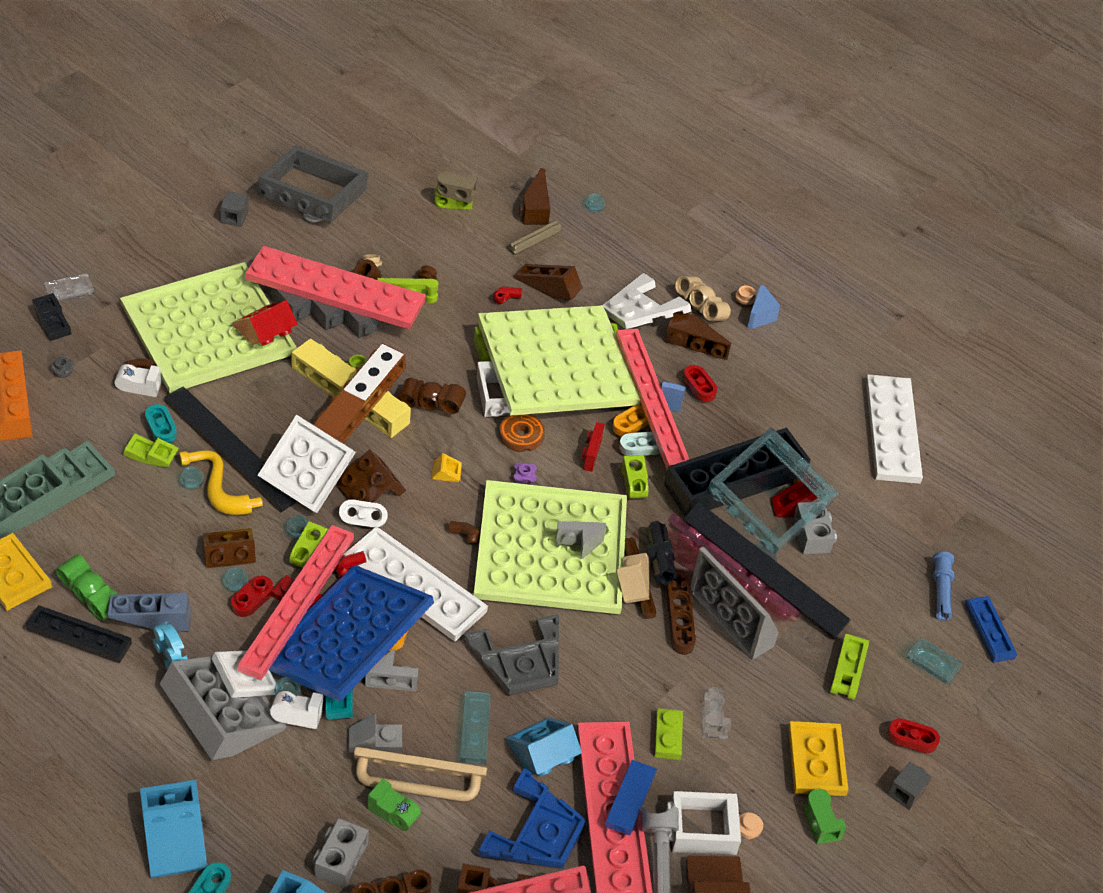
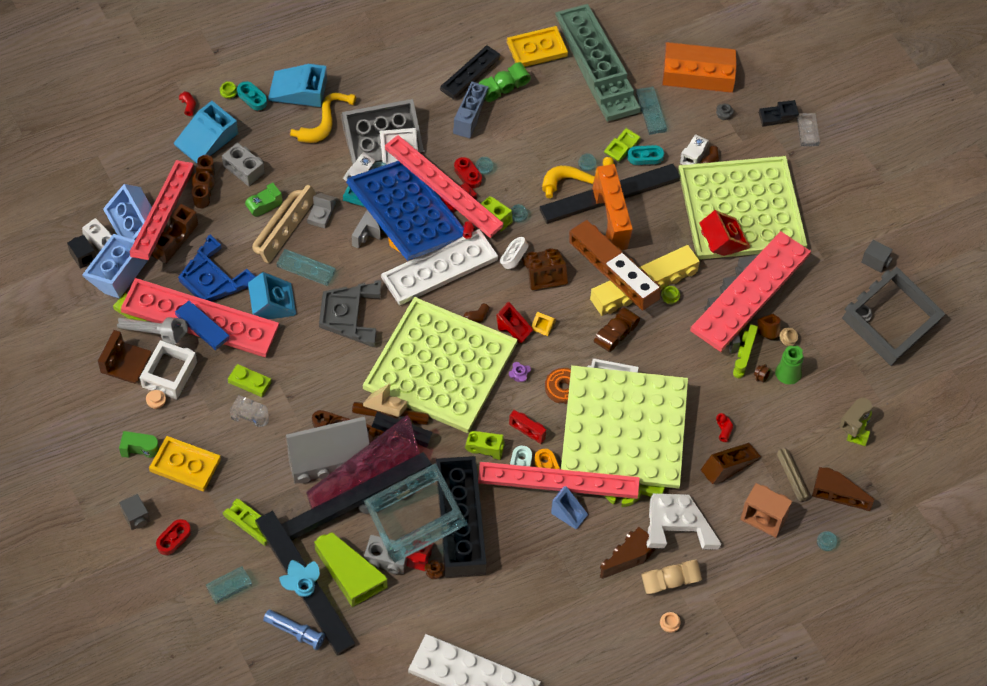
camera: 115 degrees right, 10 degrees up
medium azure plate [153,621,188,670] -> none
reddish brown bracket [202,528,256,568] -> none
white plate [258,415,356,513] -> none
light grey slope [555,521,606,559] -> none
red plate [683,365,718,402] -> none
medium blue slope [747,285,780,329] -> none
blue tile [965,596,1017,663] -> none
none -> black tile [255,511,355,655]
none -> medium azure plate [279,560,320,597]
none -> yellow animal [290,93,356,143]
none -> lime slope [314,532,387,607]
none -> red slope [496,302,533,343]
none -> orange arch [592,164,632,250]
none -> clear light blue tile [636,87,667,135]
none -> nougat brick [740,483,792,538]
none -> bright green plant [775,345,804,384]

